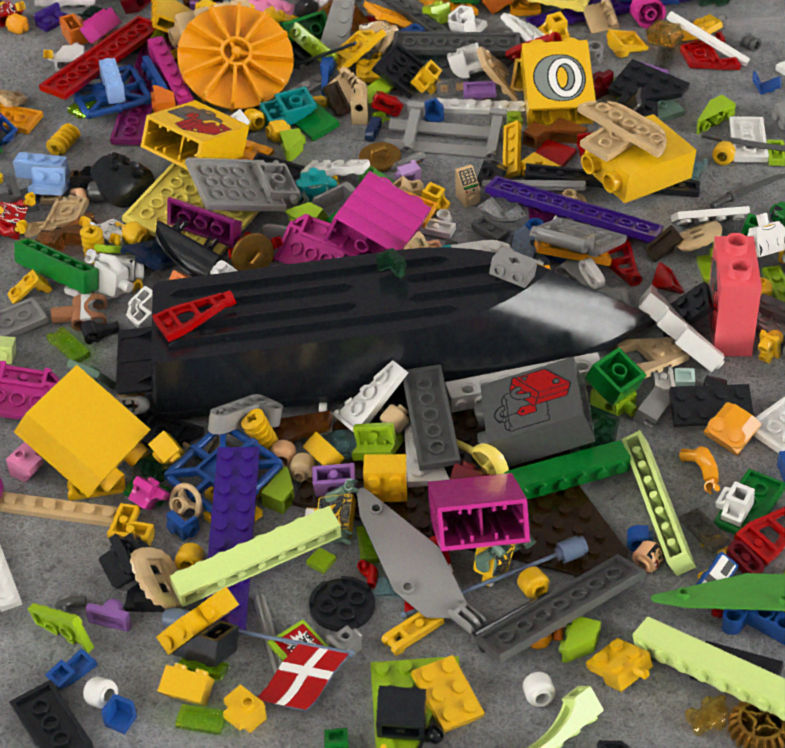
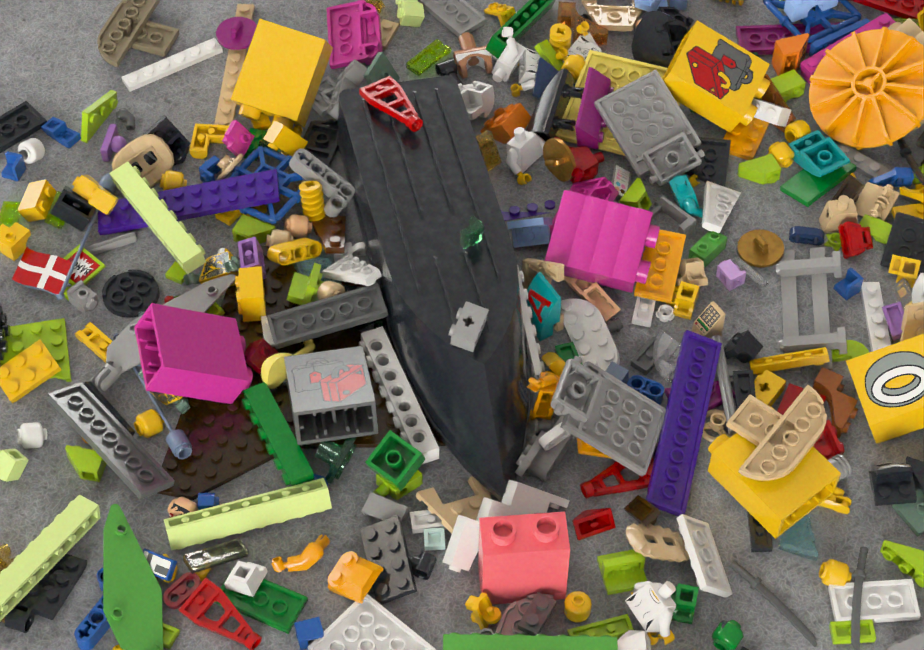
camera: 80 degrees right, 10 degrees up
yellow plate [585,638,653,692] -> none

